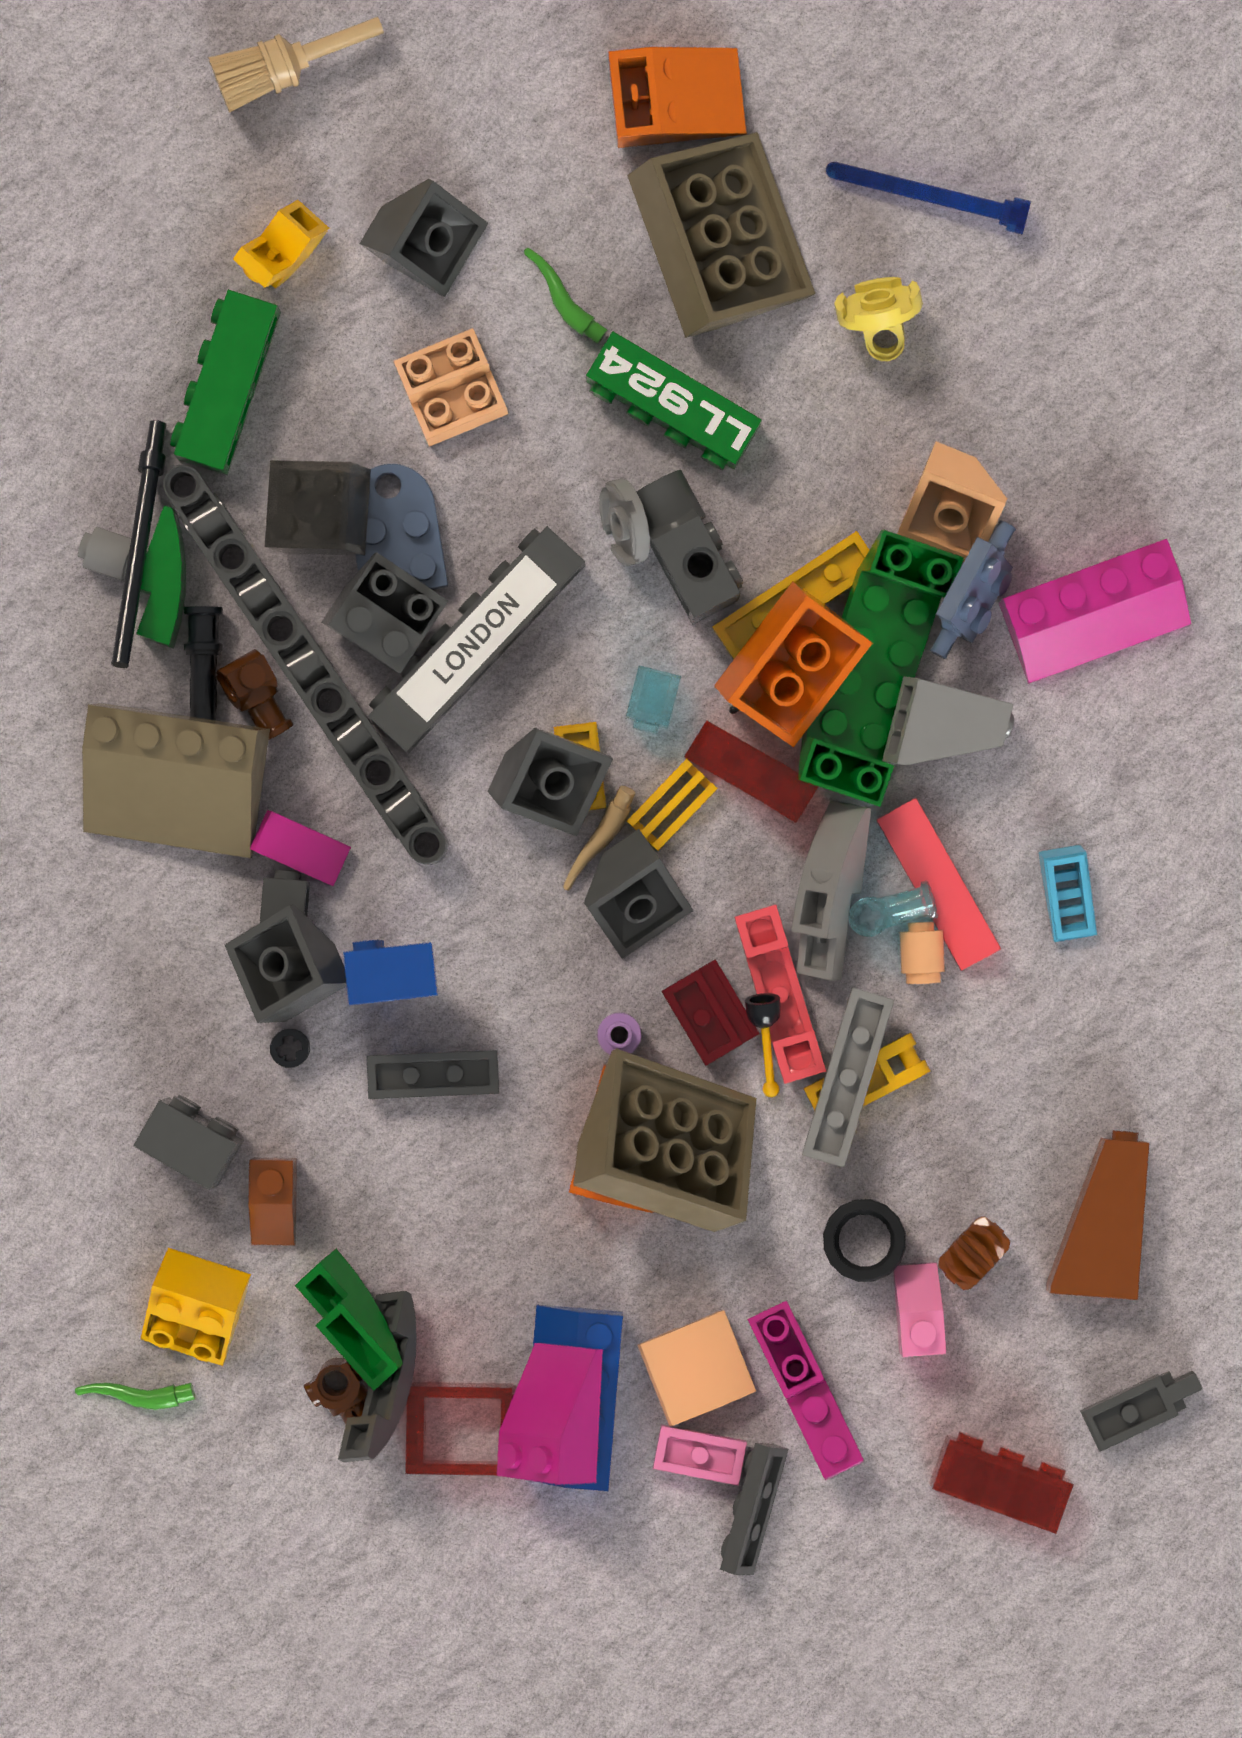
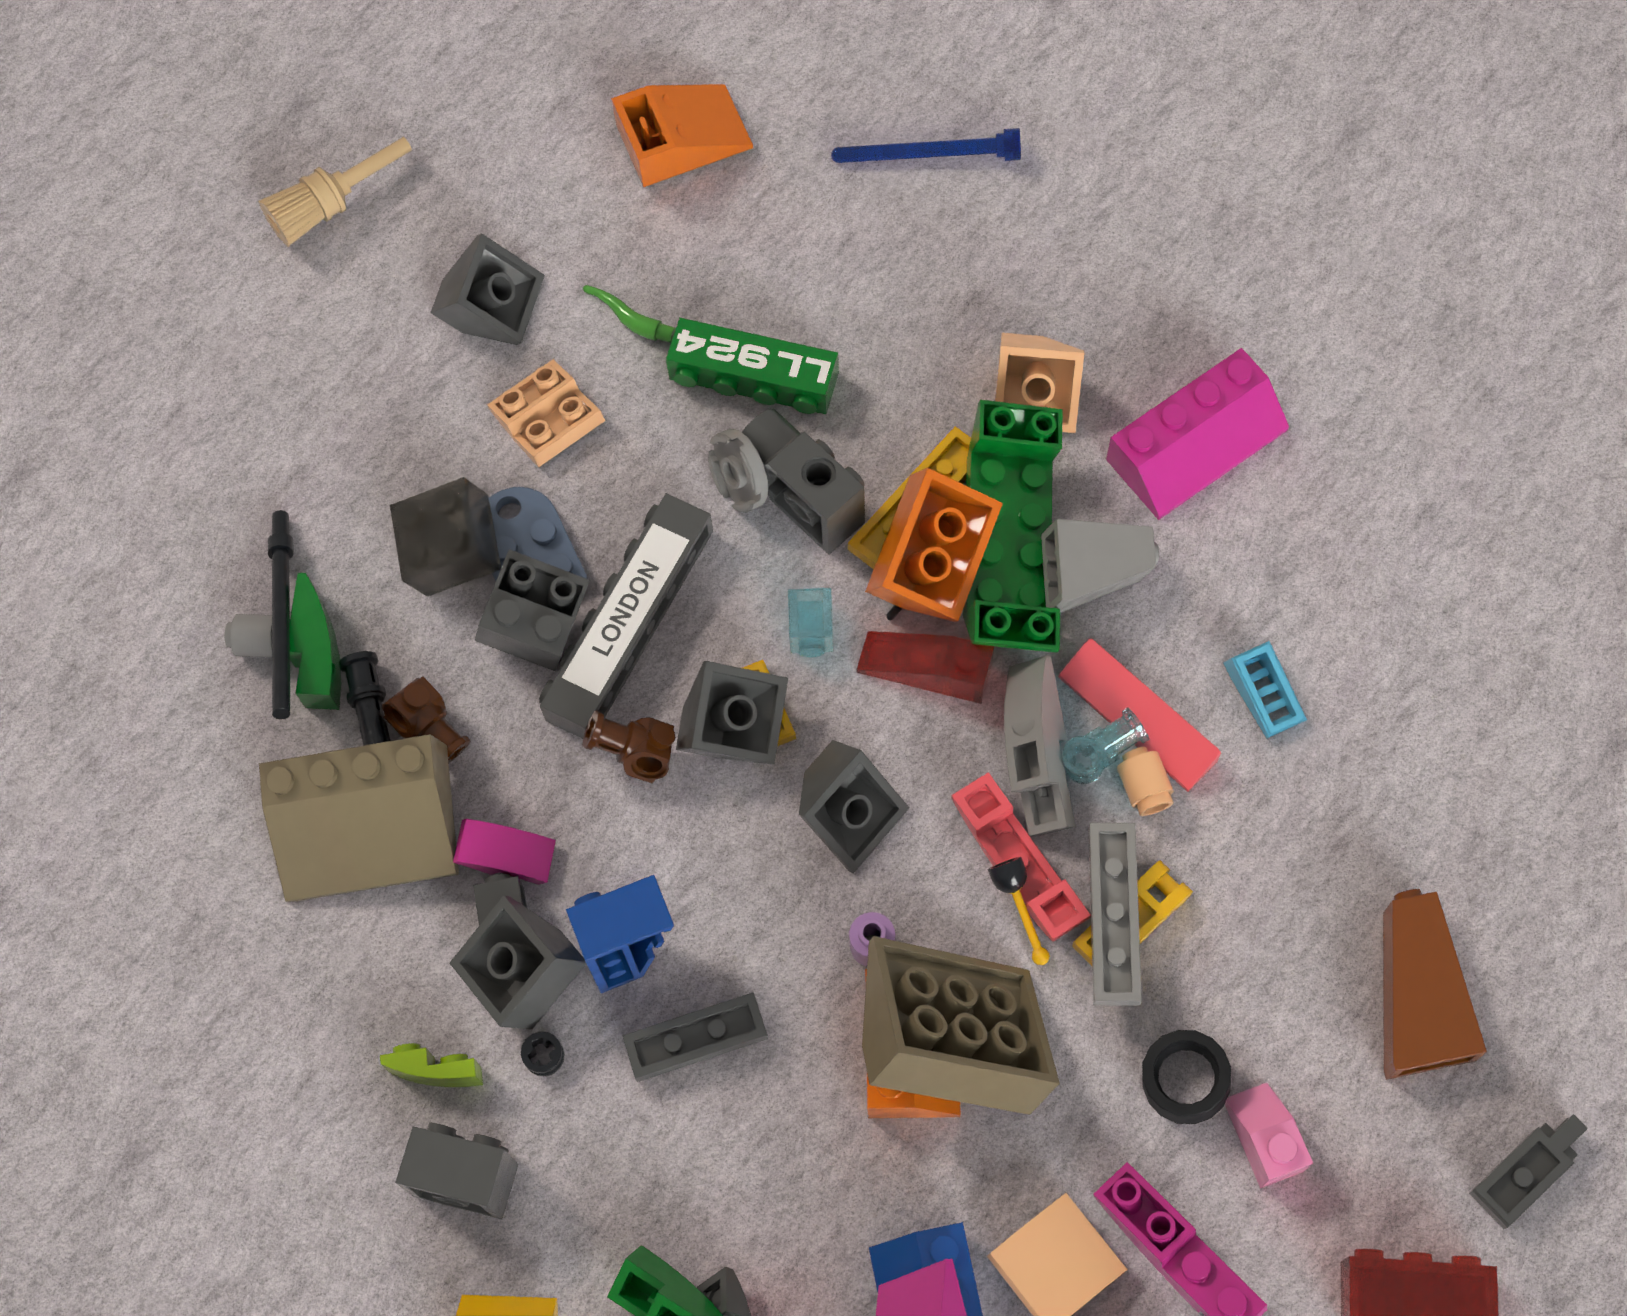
camera: 15 degrees left, 20 degrees down
dark grey beam [163,465,447,865] -> none
green brick [170,289,281,475] -> none
yellow brick [233,200,330,289] -> none
dark orange slope [248,1157,297,1246] -> none
tan animal [563,786,636,891] -> none
dark tan slope [627,132,815,338] -> none
yellow tile [627,758,718,851] -> none
dark red plate [661,959,760,1066] -> none
light yellow tile [834,277,923,361] -> none
sand blue plate [930,520,1016,659] -> none
dark orange gear [938,1216,1010,1290] -> none
none -> lime slope [380,1043,483,1087]
none -> reddish brown connector [582,711,676,784]

